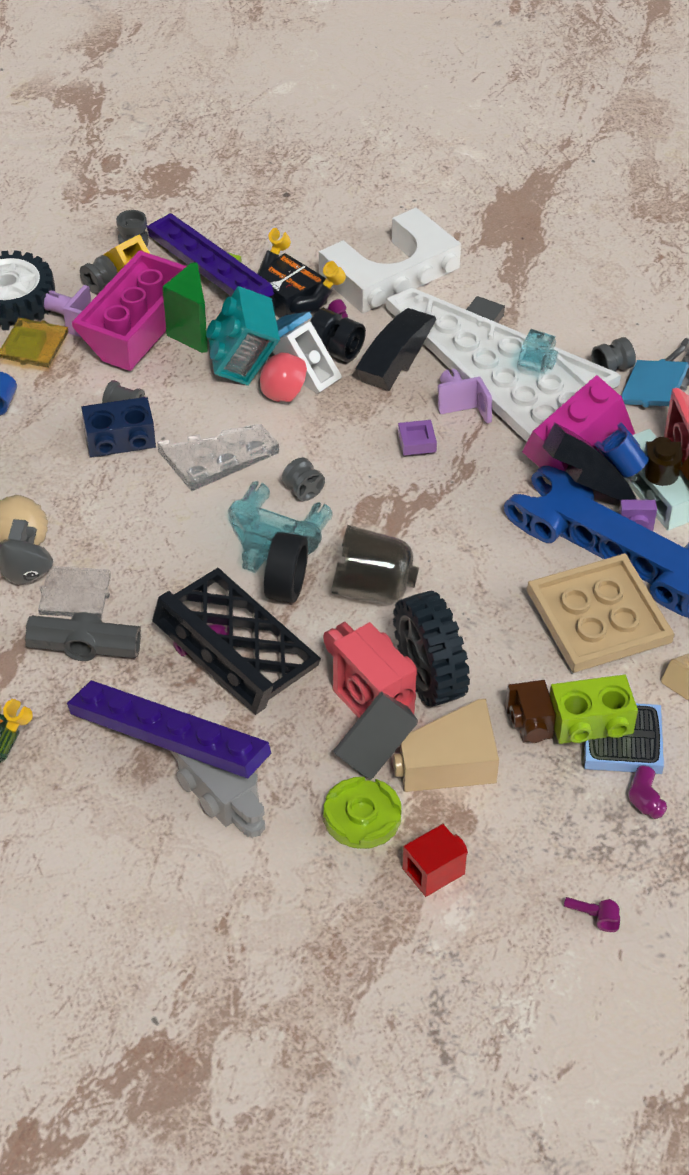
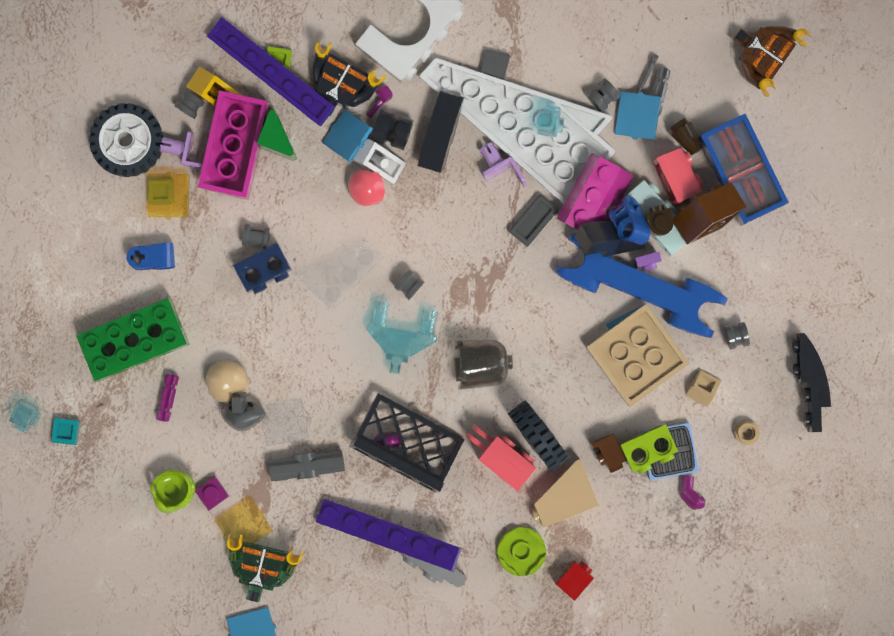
camera: 10 degrees left, 40 degrees up
dark grey wheel [116,210,149,247] -> none
teal piece [206,286,280,385] -> none
black tyre [264,532,308,603] -> none
dark grey slope [333,691,418,779] -> none
medium lavender plate [398,420,437,456] -> none
magenta hand [564,897,620,932] -> none
none -> dark grey tile [509,194,559,247]

